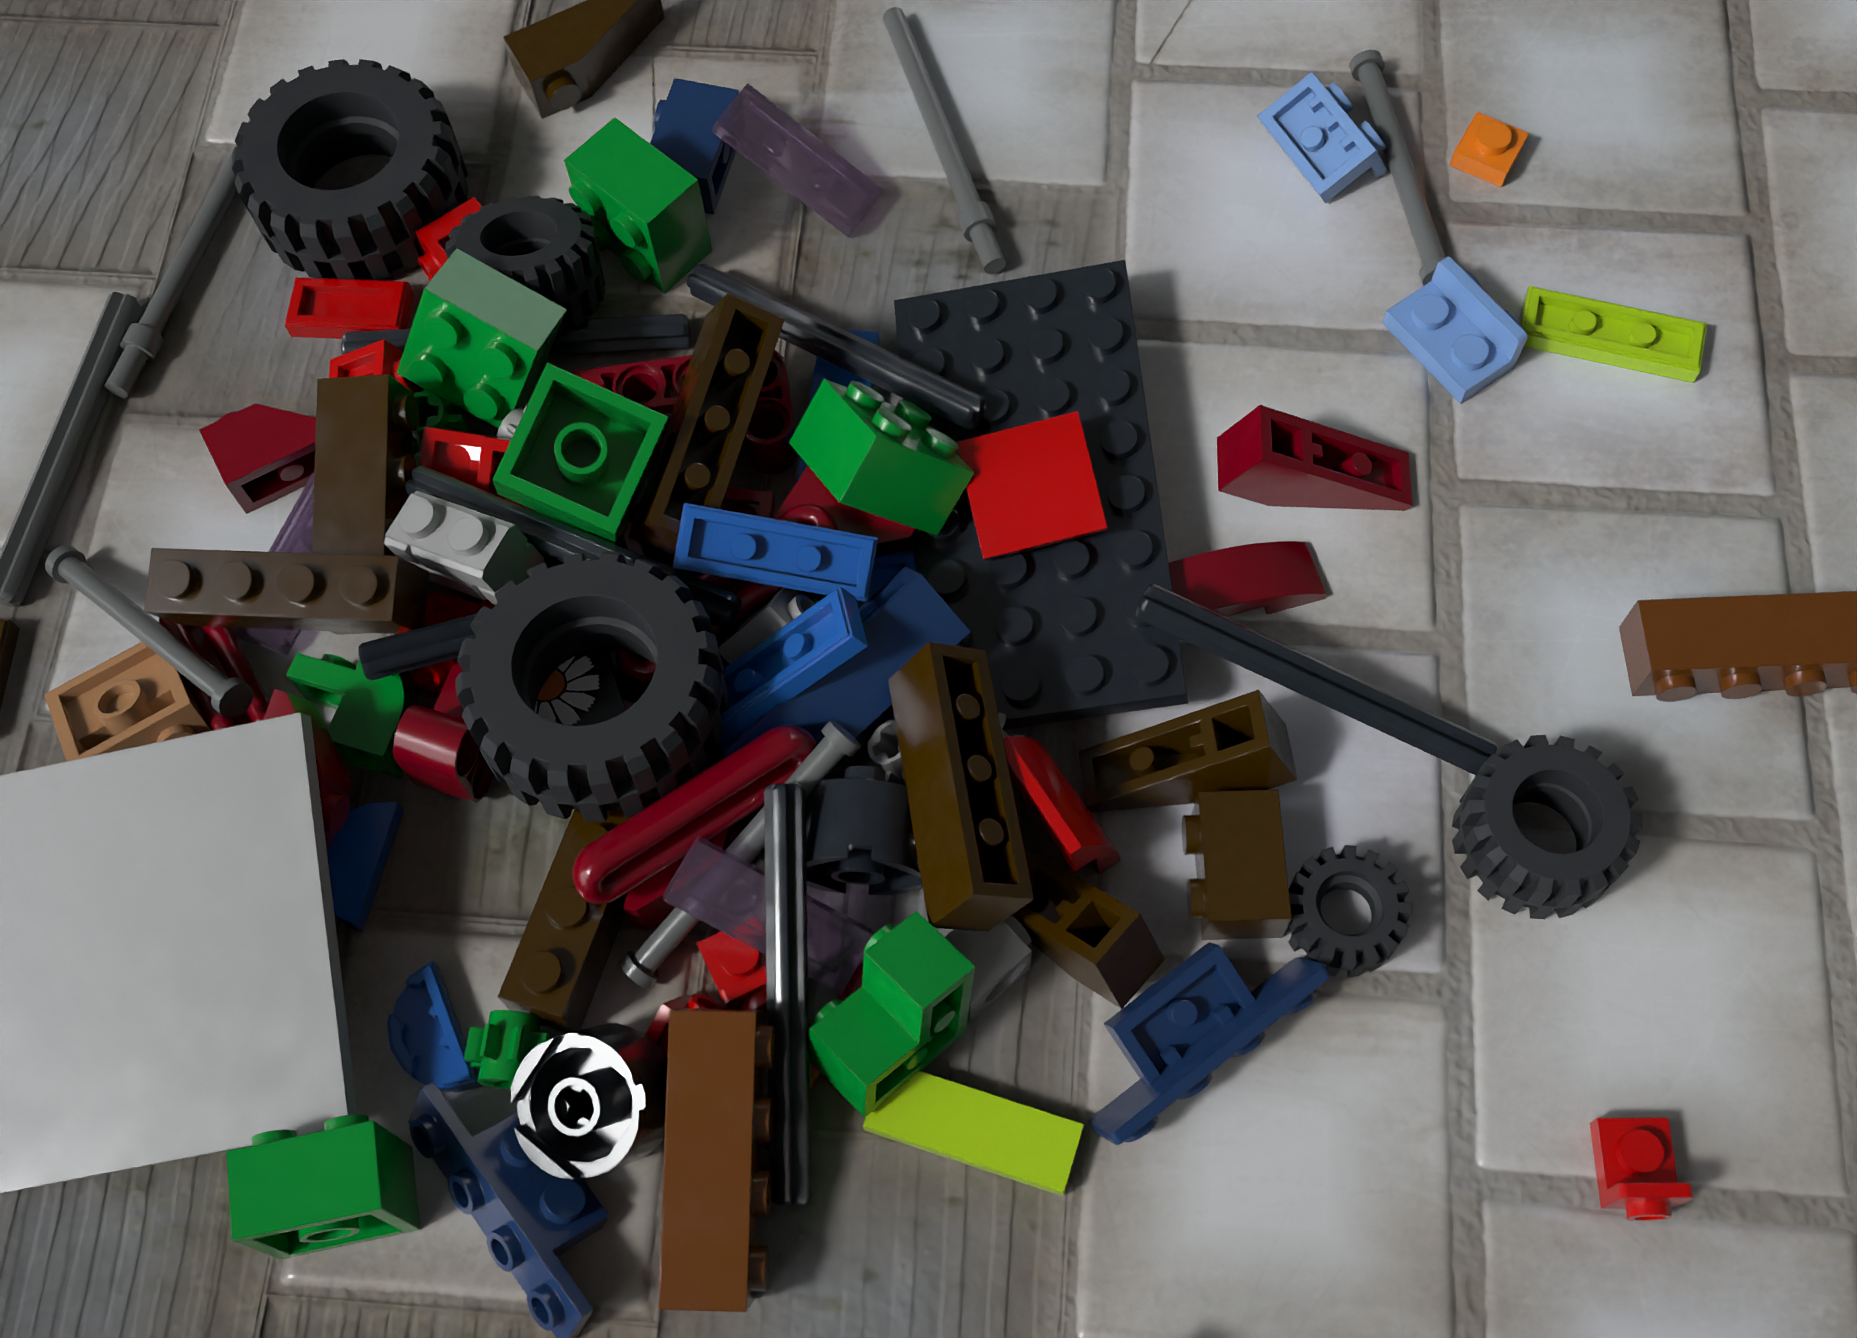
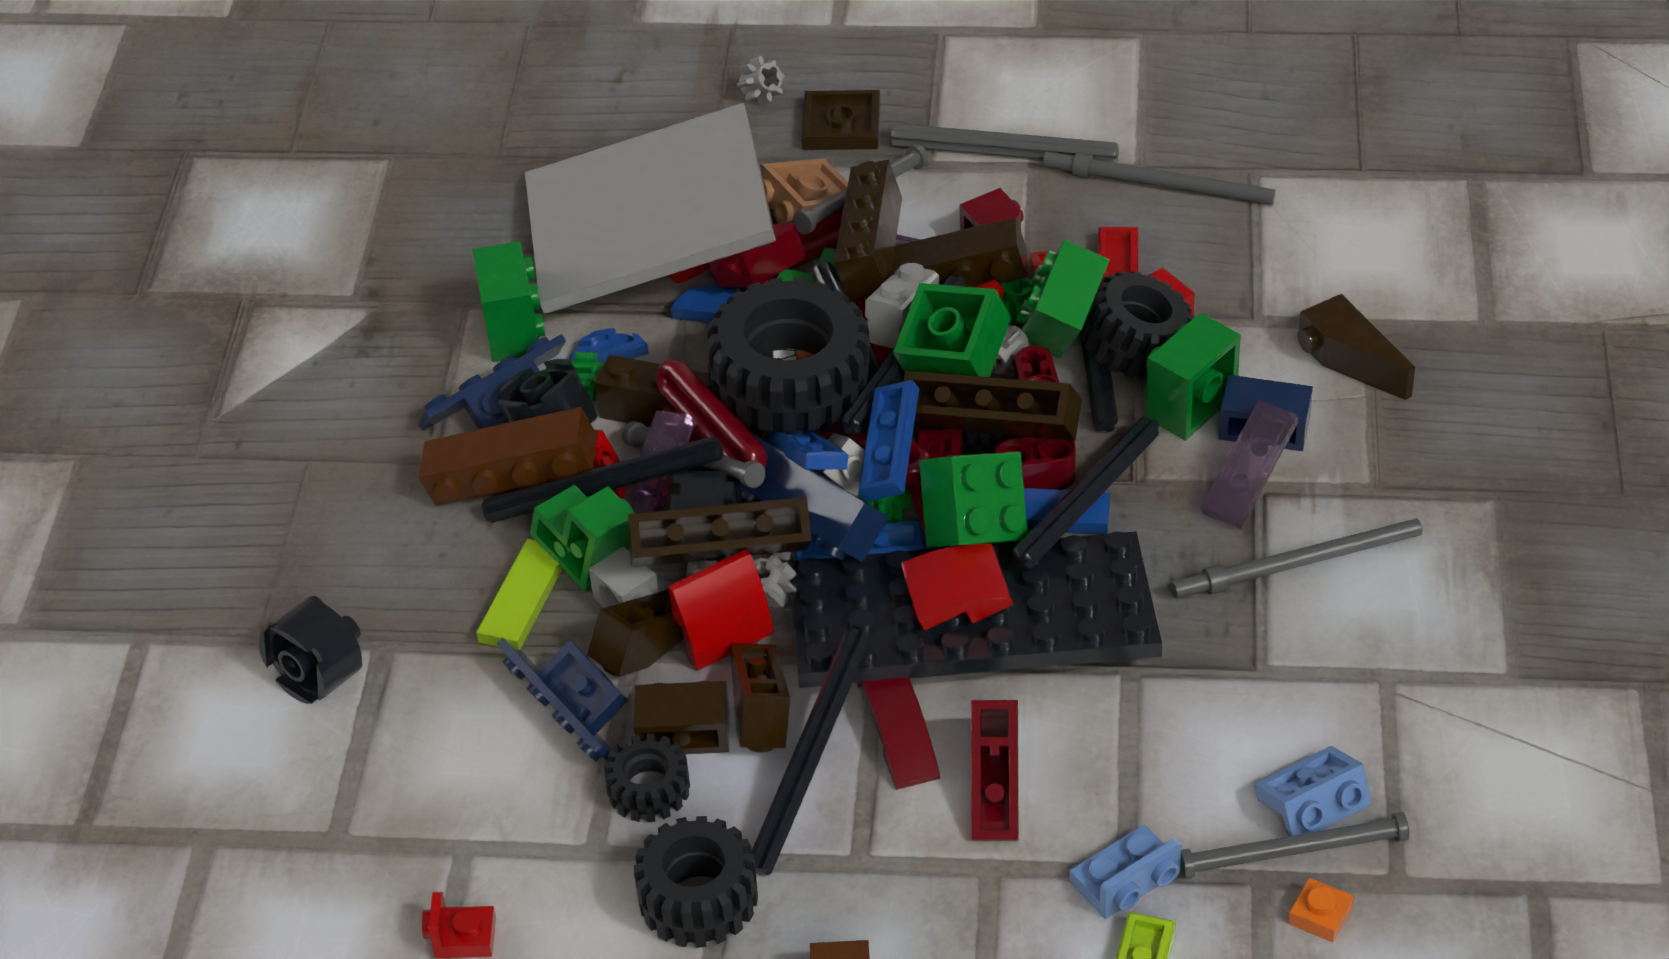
camera: 90 degrees right, 20 degrees down
black tyre [232,59,469,280] -> none

